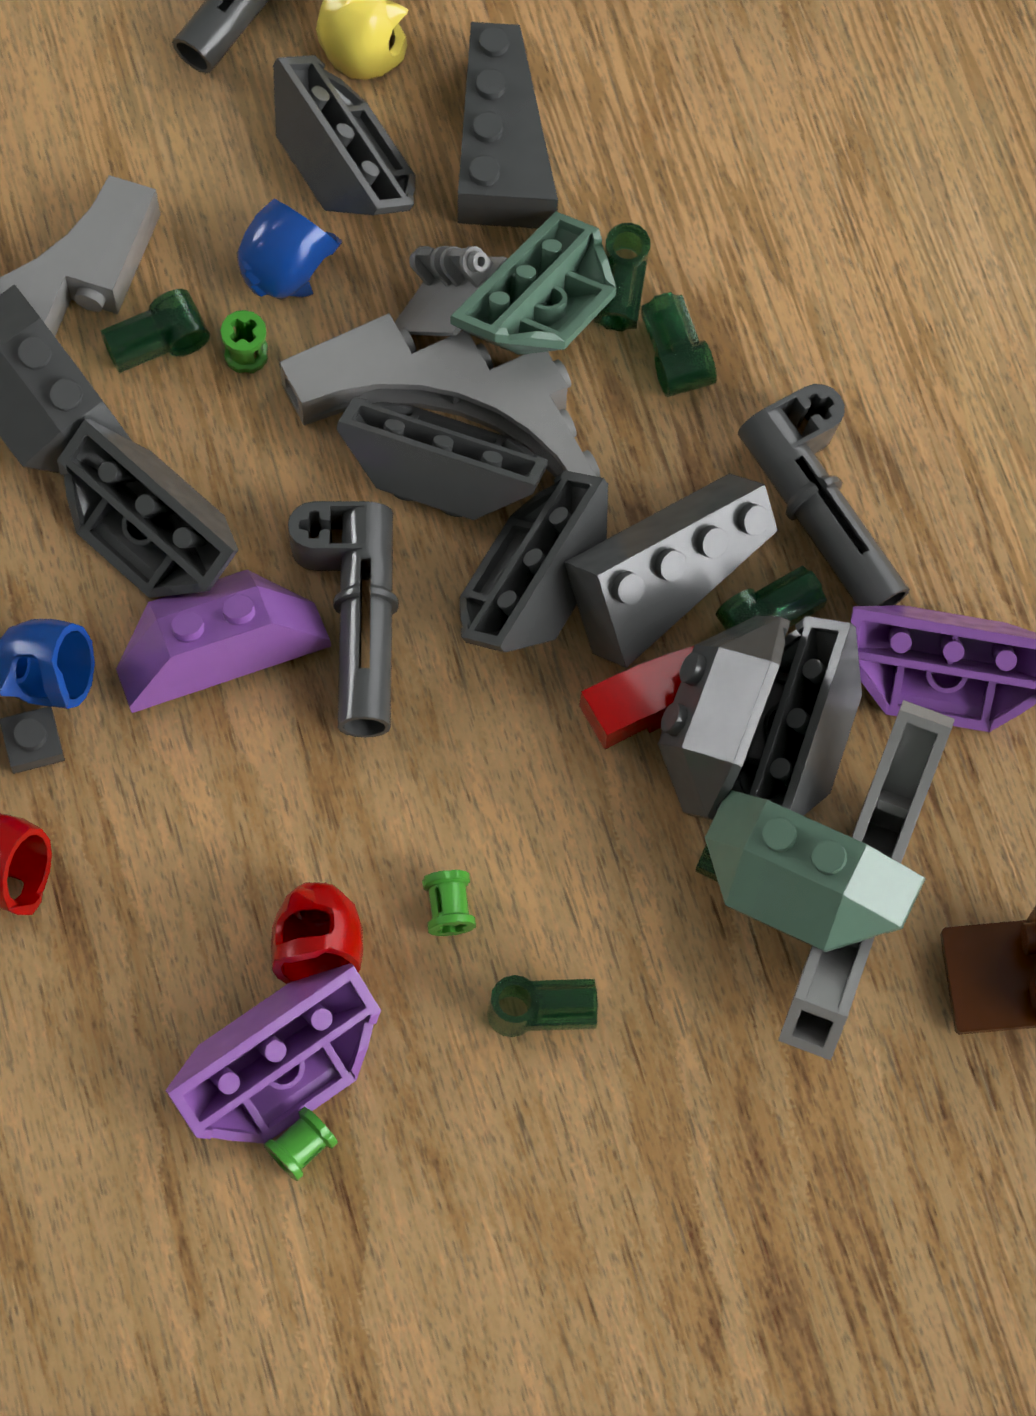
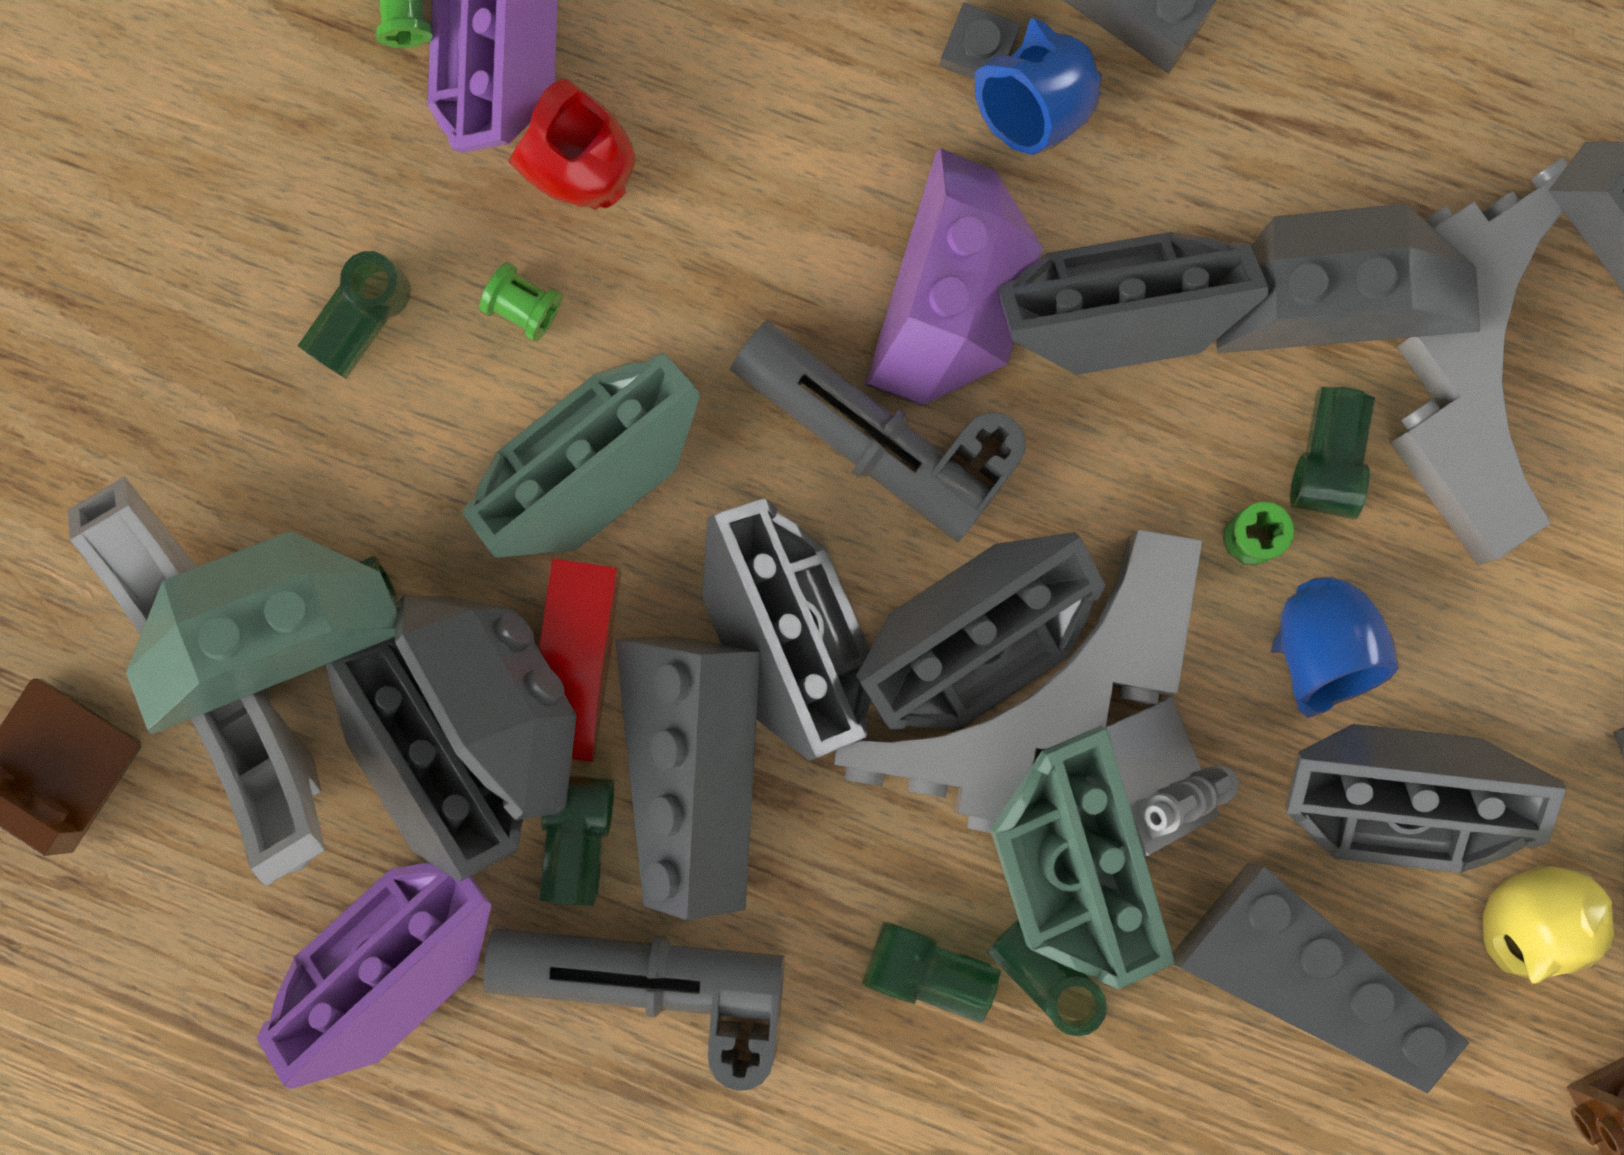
camera: 130 degrees right, 15 degrees up
none -> sand green wedge [462,353,701,558]

